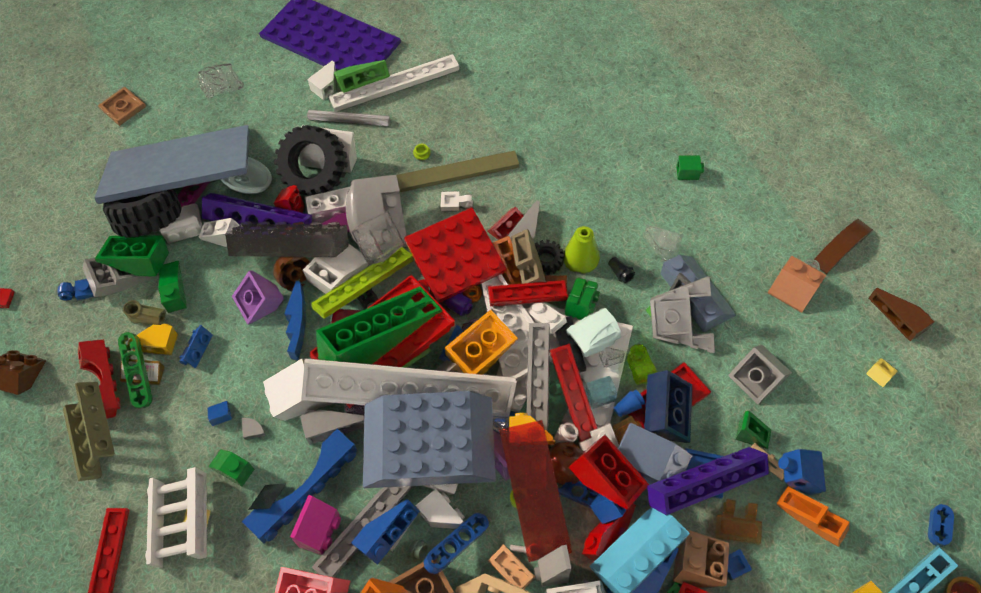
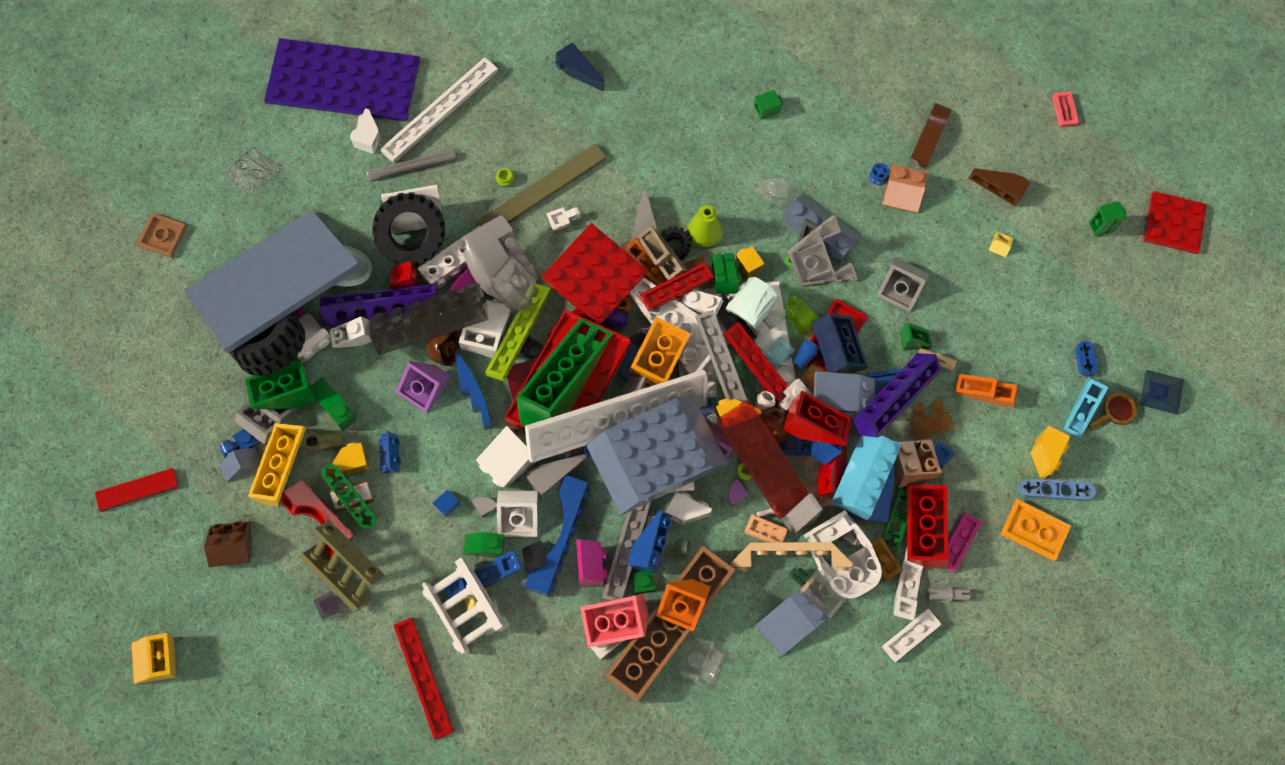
camera: 30 degrees left, 10 degrees up
bright green slope [334,60,390,93] -> none
blue beam [424,513,489,574] -> none
red slope [487,206,524,240] -> none
black cone [608,257,635,283] -> none
blue torso [778,449,826,495] -> none
none -> sand blue slope [220,447,262,482]
none -> yellow slope [248,423,306,507]
none -> plate [313,591,341,620]
none -> blue slope [444,550,522,600]
none -> white slope [497,491,538,537]
none -> dark blue slope [555,42,604,91]
none -> green plate [632,571,655,594]
none -> medium lavender tile [729,479,748,506]
none -> yellow brick [736,246,764,279]
none -> blue wheel [869,163,890,185]

